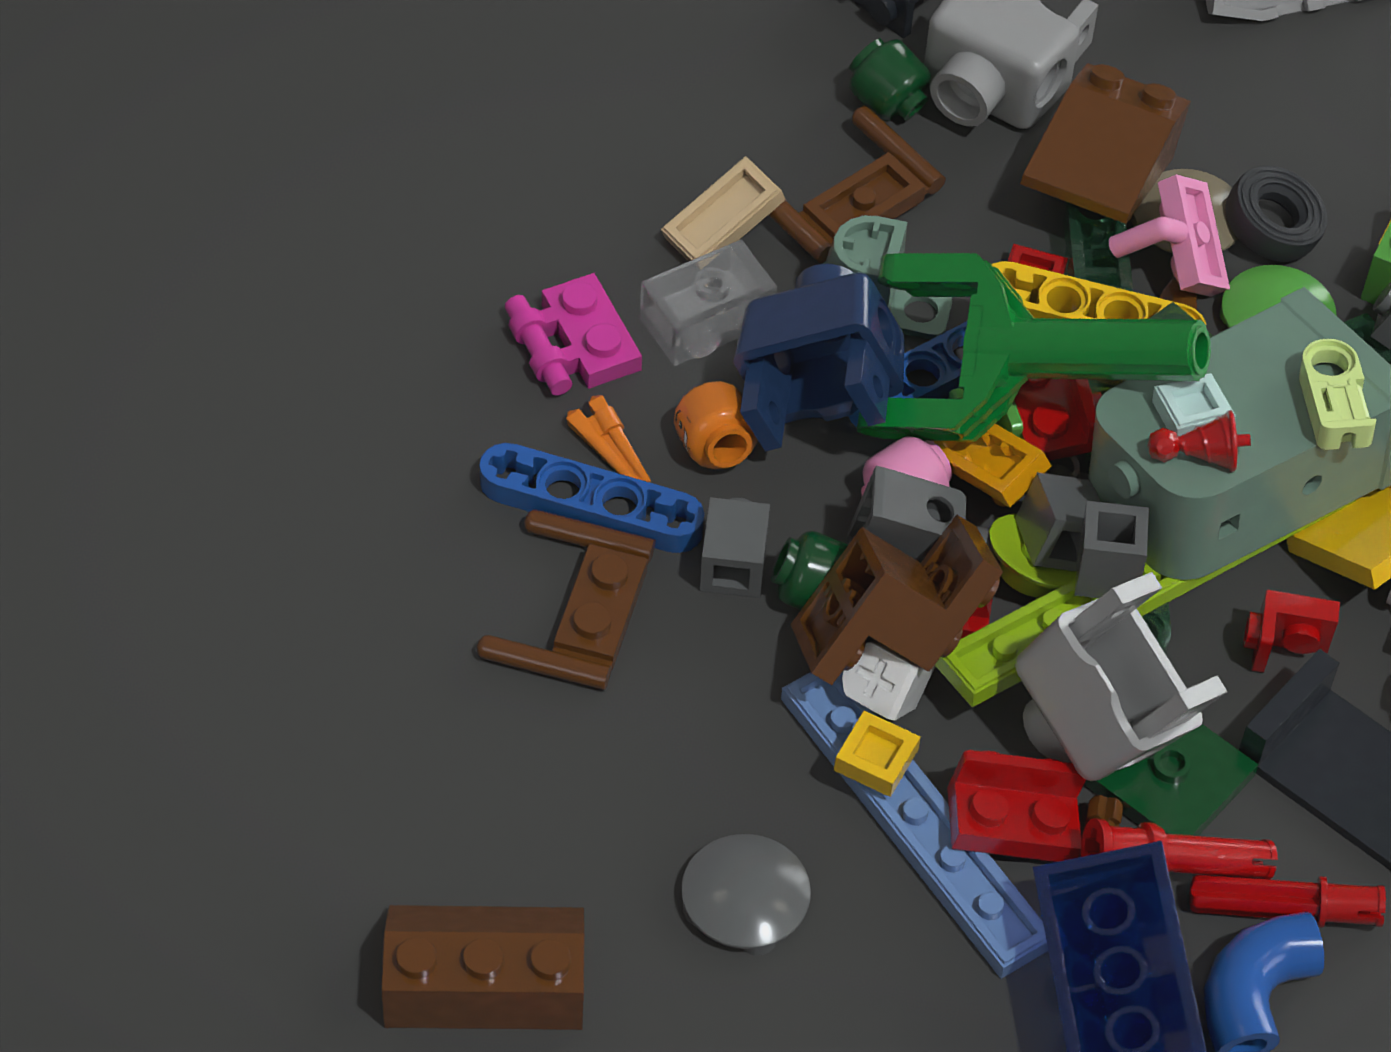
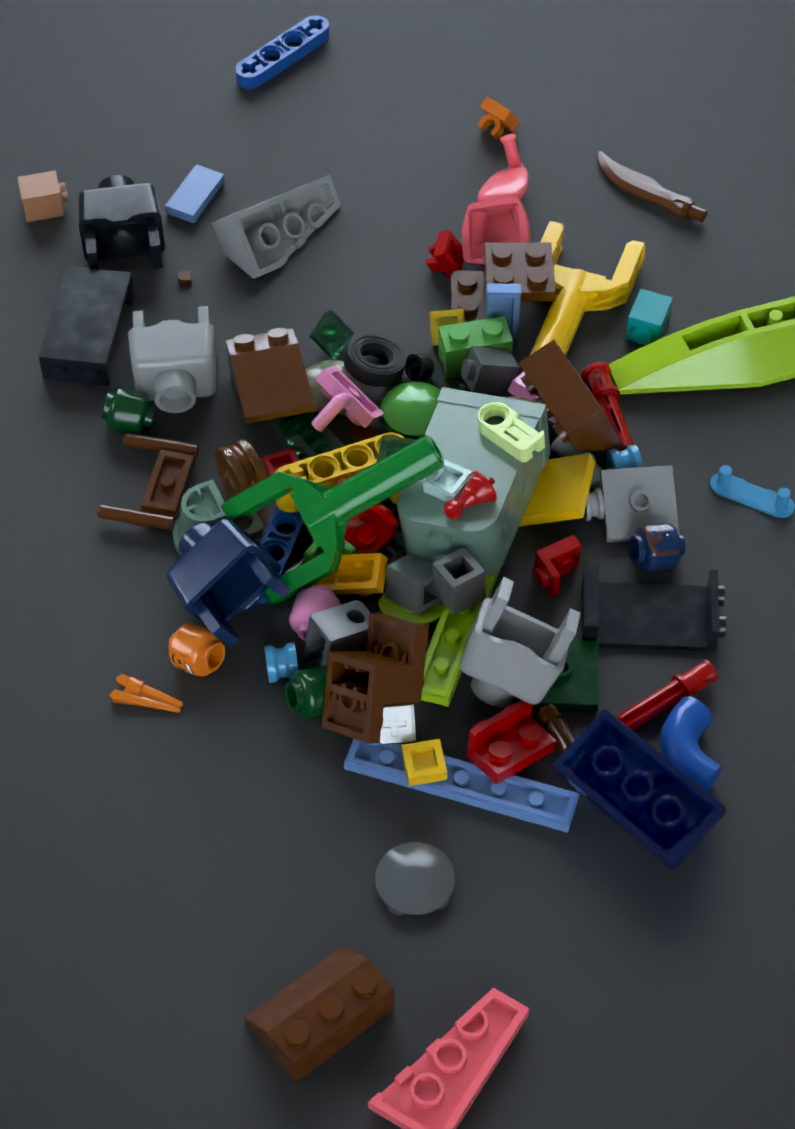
camera: 35 degrees left, 0 degrees up
reddish brown plate [477,509,656,690] -> none
blue beam [479,443,704,553] -> none
dark pink plate [504,273,642,395] -> none
clear brick [640,239,777,366] -> none
tan tile [661,156,786,273] -> none
dark grey brick [700,497,770,598] -> none
red pin [1081,818,1278,880] -> none
none -> clear orange head [215,439,267,498]
none -> dark azure wheel [264,642,298,683]
none -> clear green plate [309,310,354,359]
none -> black hinge [405,353,435,381]

